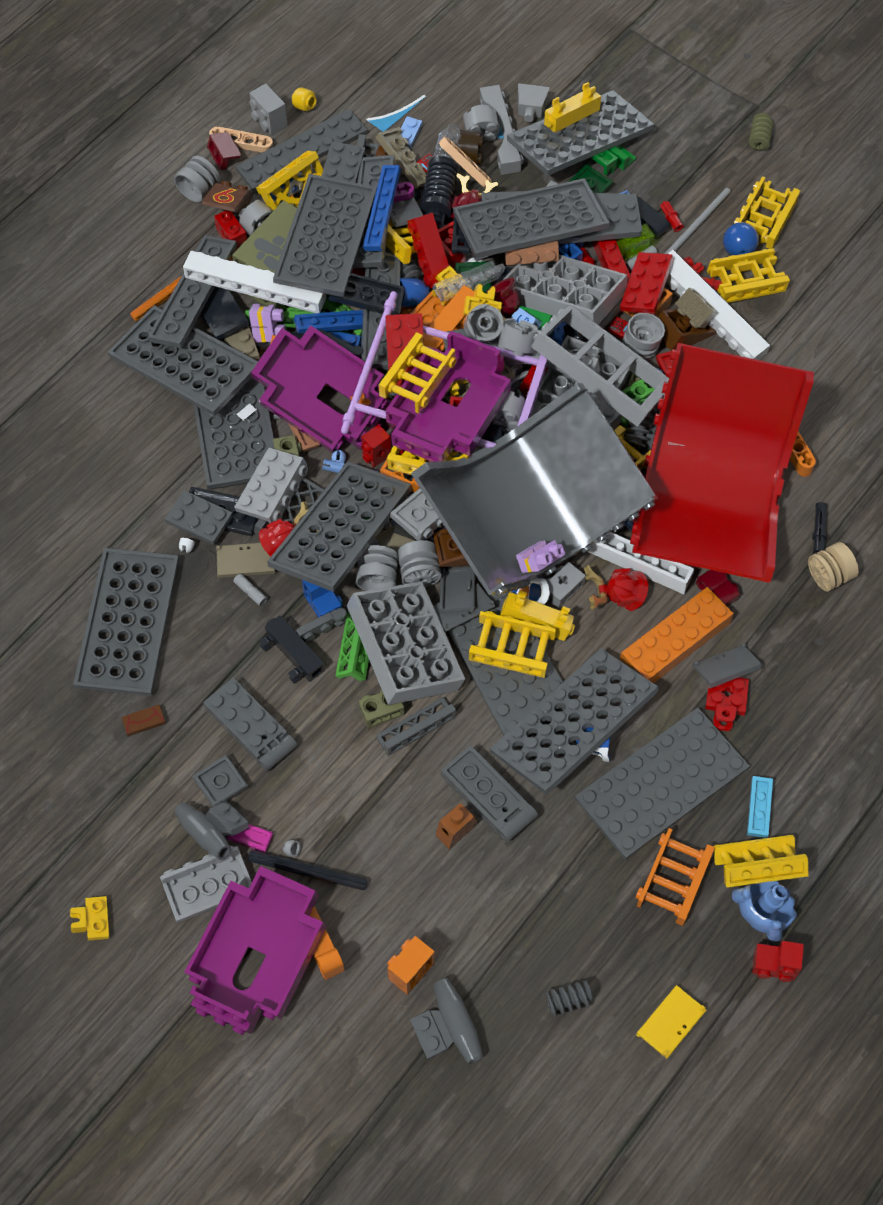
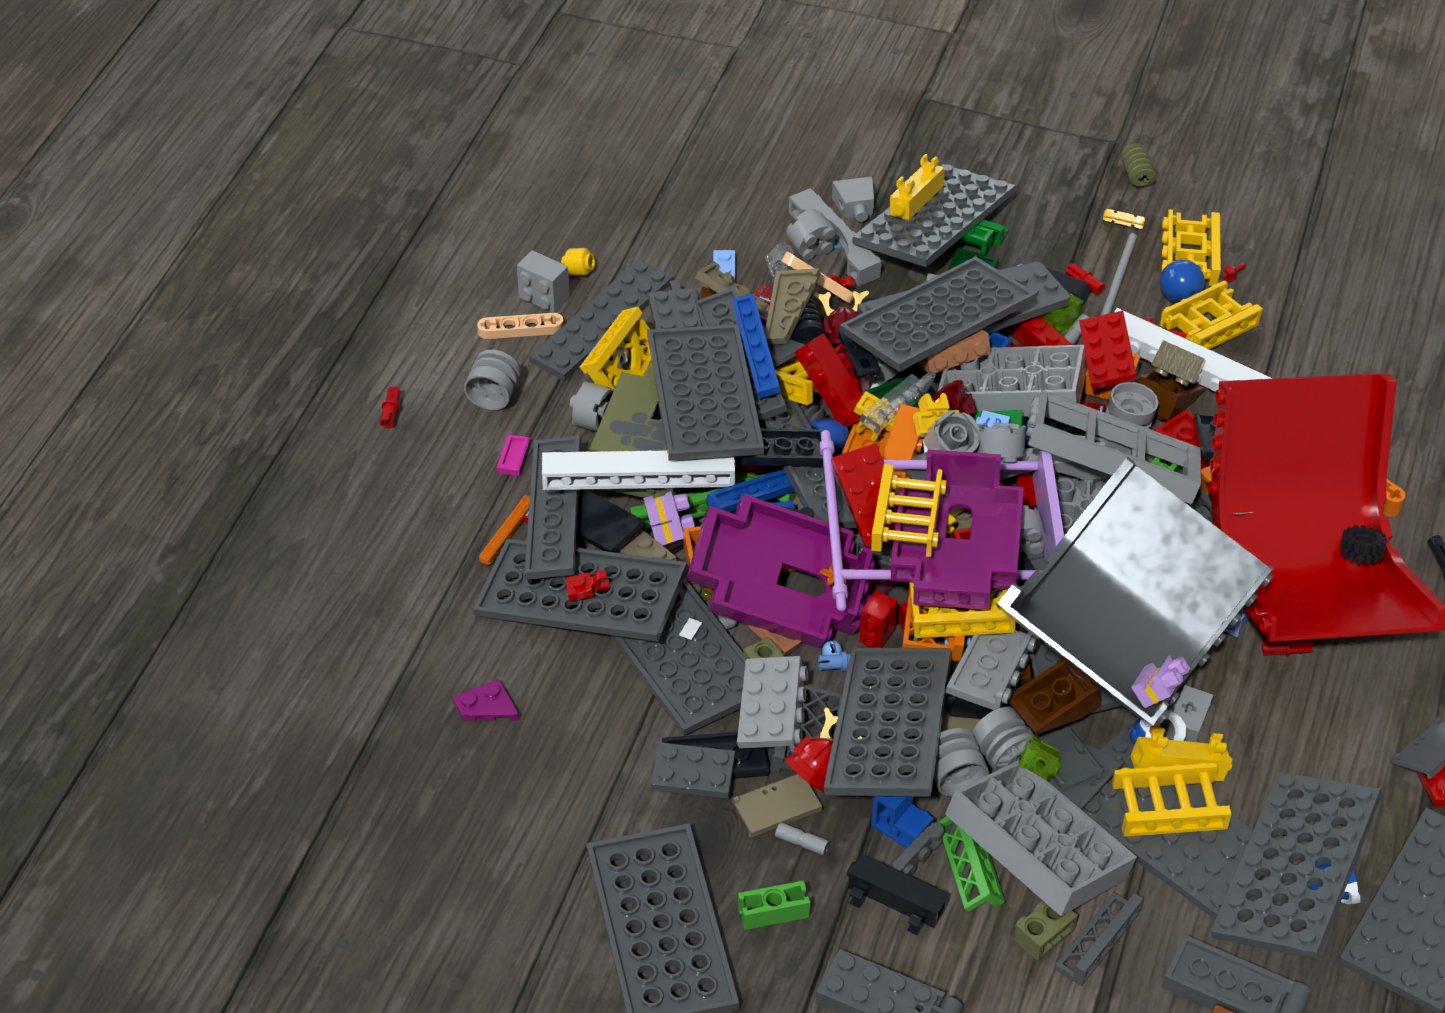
camera: 20 degrees left, 15 degrees down
white hinge [179,538,195,553] -> none
reddish brown slope [201,181,253,212] -> none
panel [207,132,241,170] -> none
red brick [214,210,247,250] -> none
dark azure sticker [366,95,426,131] -> none
dark brown brick [457,130,485,166] -> none
red helmet [584,565,648,611] -> none
white brick [587,532,694,594] -> none
orange brick [619,587,734,683] -> none
dark red brick [696,570,740,606] -> none
none -> red axle [379,386,401,428]
none -> magenta wing [452,679,519,721]
none -> dark pink tile [497,434,531,476]
none -> red plate [566,570,610,602]
none -> bright green piece [738,881,810,930]
none -> dark tan wing [765,268,821,345]
none -> red hand [829,274,855,290]
none -> clear neon green brick [1018,736,1061,780]
none -> yellow axle [1103,209,1145,229]
none -> red hand [1222,263,1246,282]
none -> black tyre [1340,525,1387,564]

